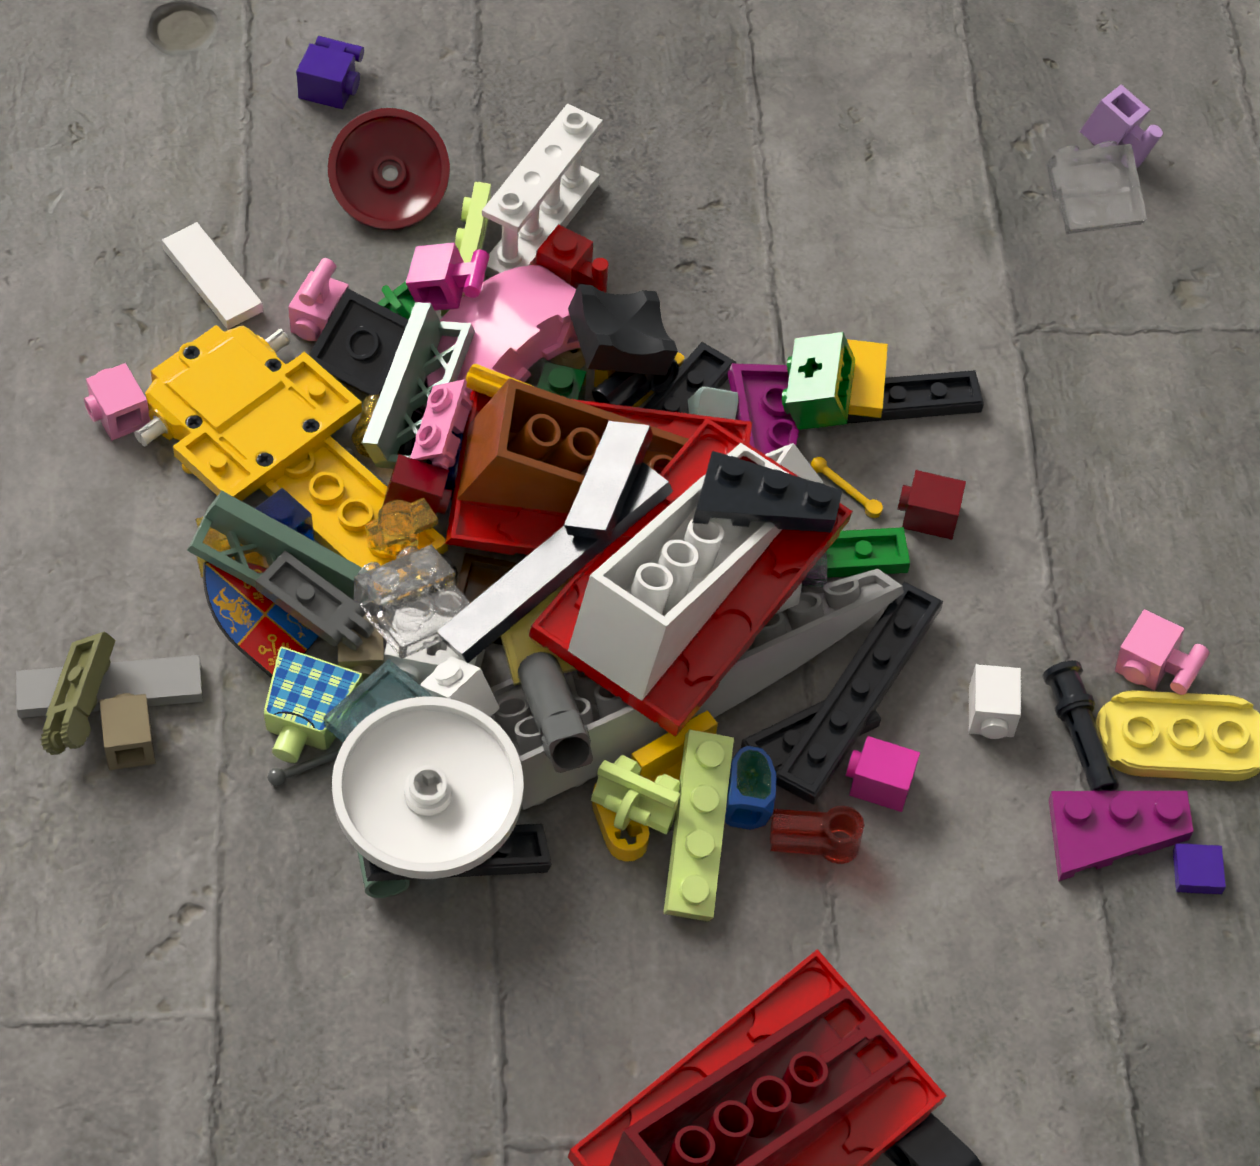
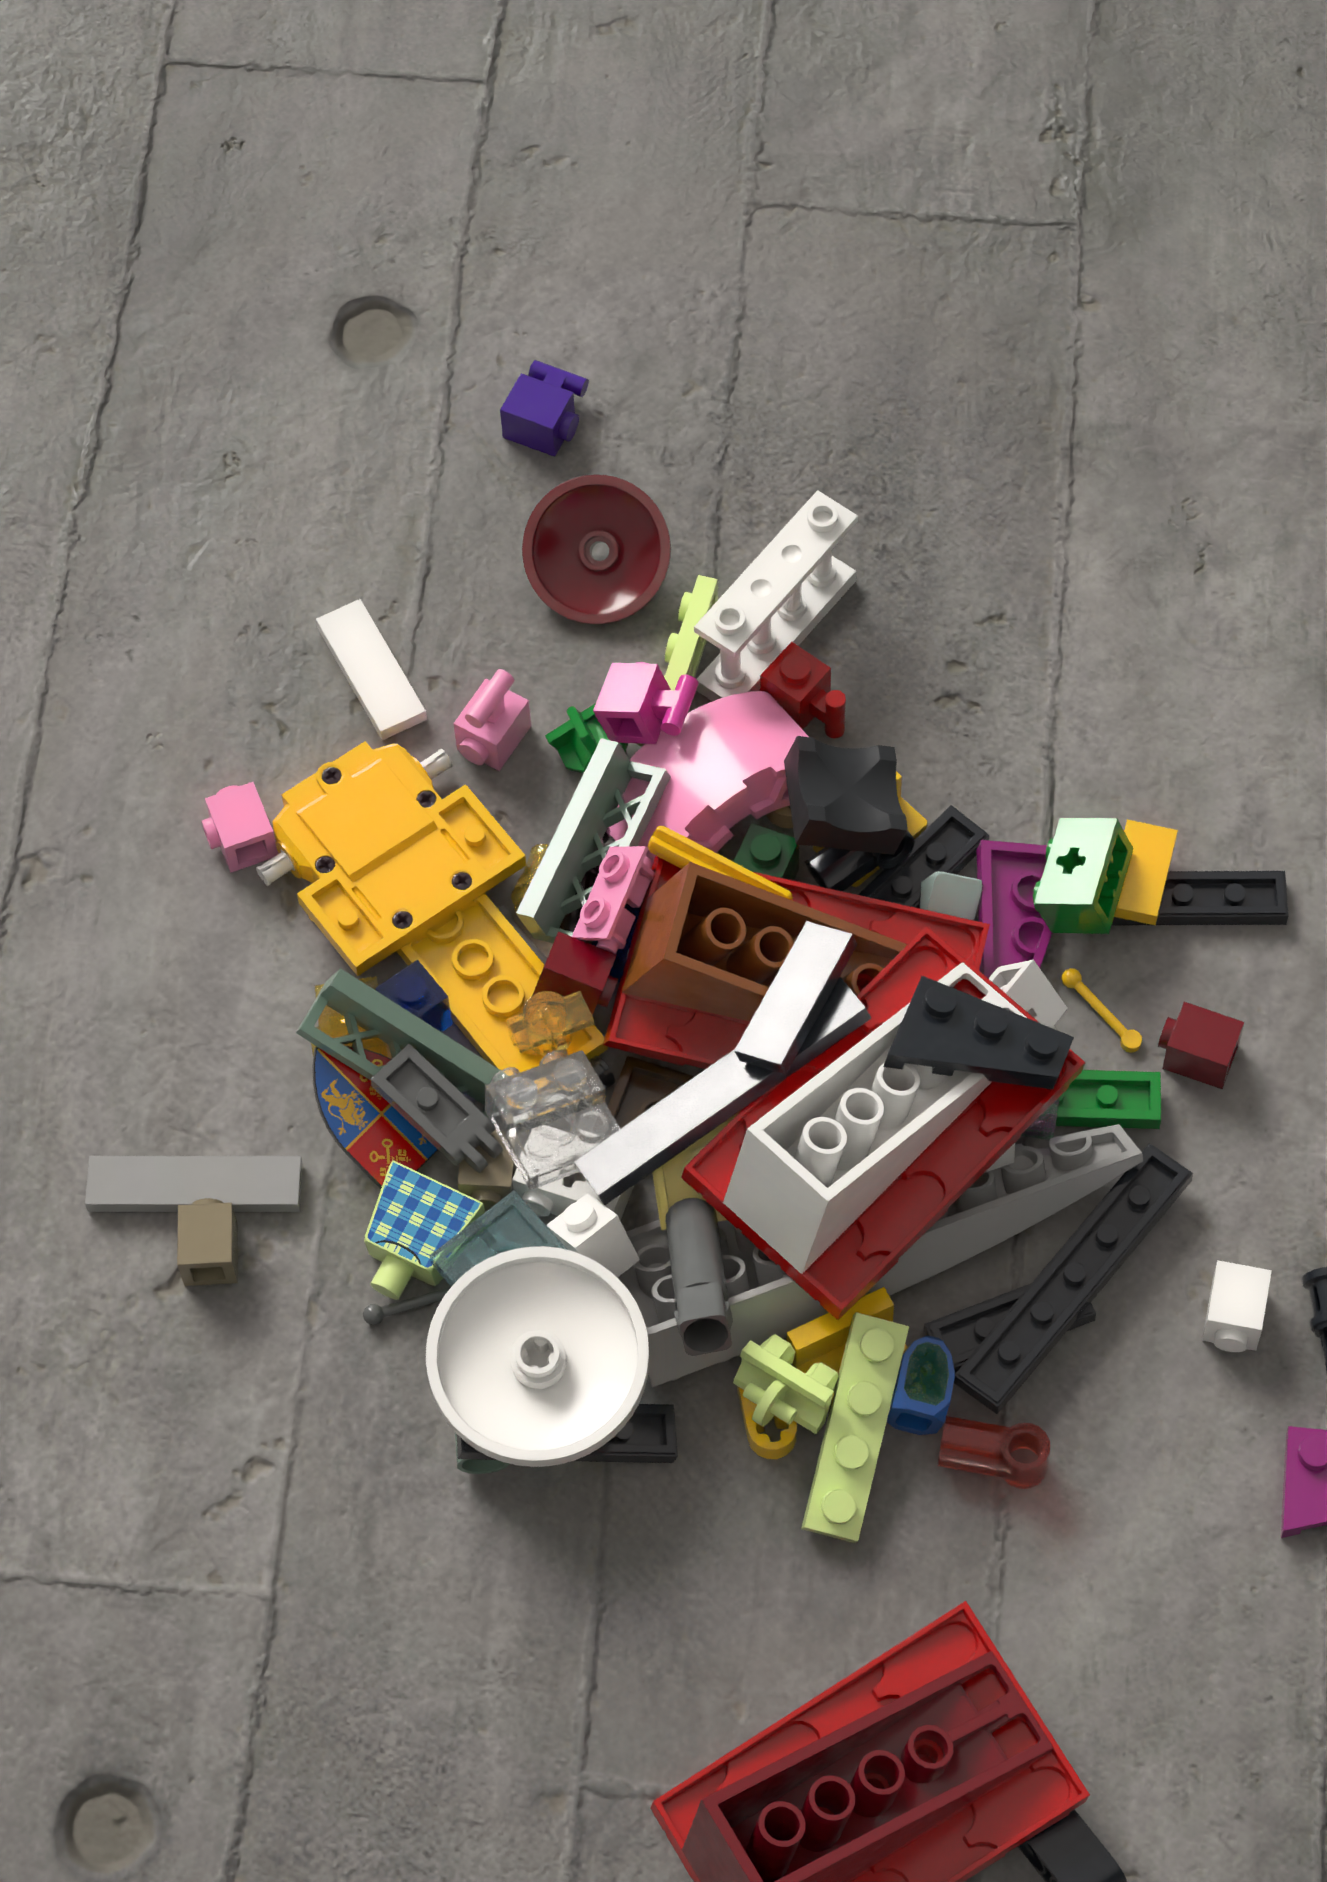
camera: 15 degrees right, 5 degrees up
olive hinge [40,631,116,755] -> none
black plate [309,288,408,401] -> none
dark pink brick [845,736,920,812] -> none

